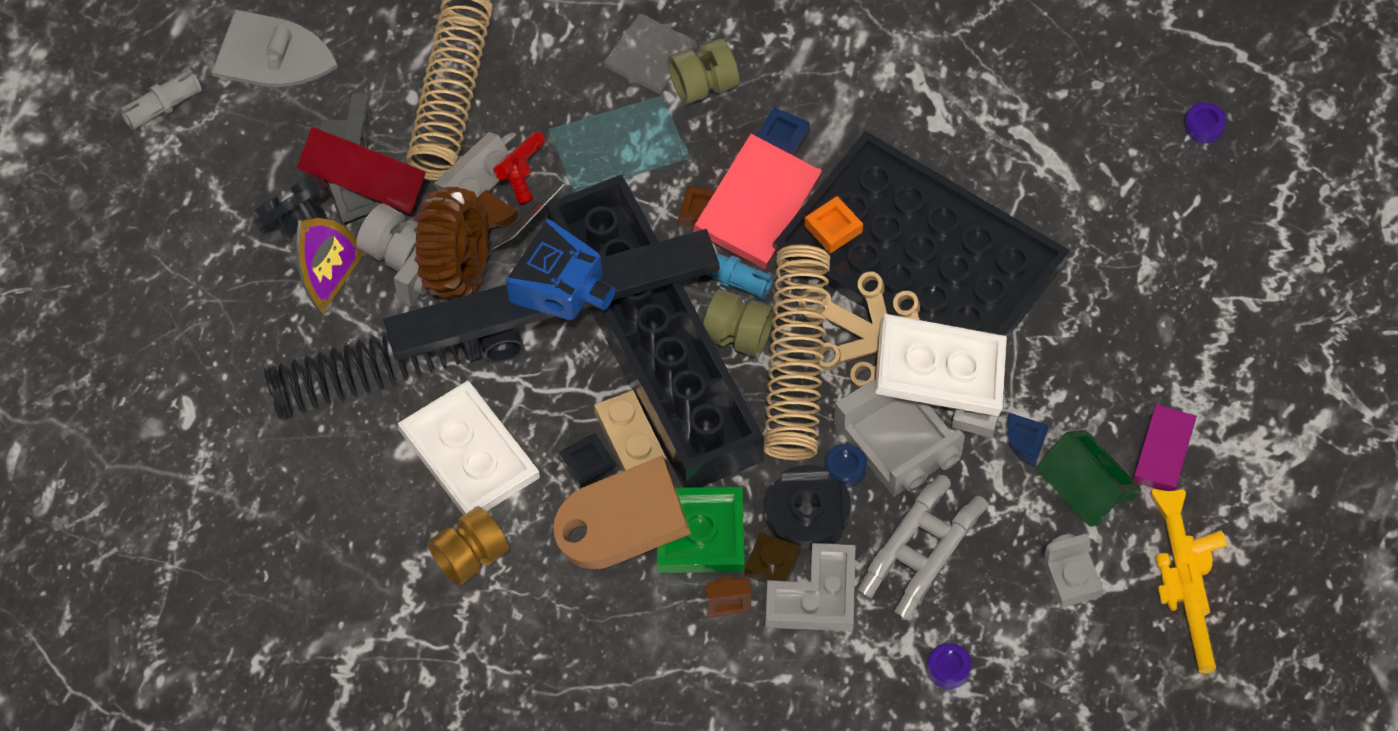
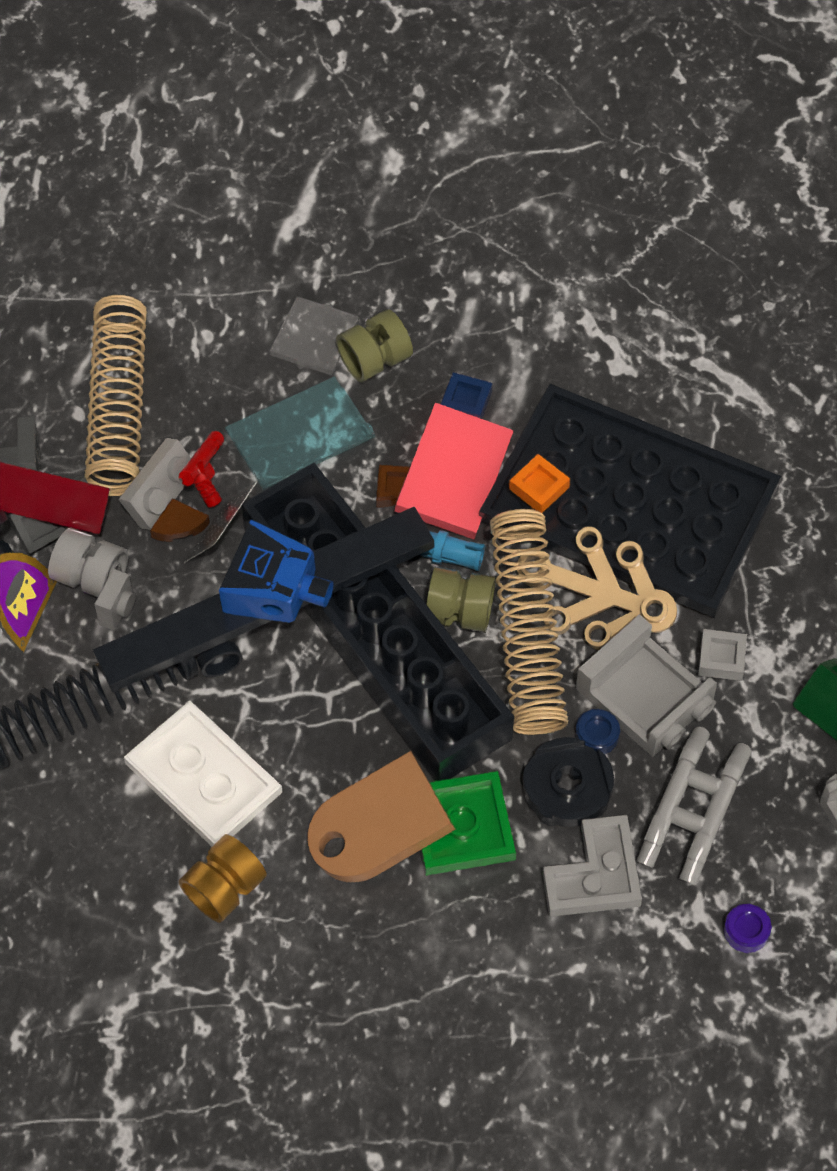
camera: 10 degrees left, 0 degrees up
reddish brown gear [413,187,491,299] -> none
black tile [559,433,617,489] -> none
tan plate [594,390,666,471] -> none
reddish brown plate [705,576,751,618] -> none
dark brown plate [745,532,801,584] -> none
white tile [875,314,1007,416] -> none
dark blue tile [1006,412,1049,467] -> none

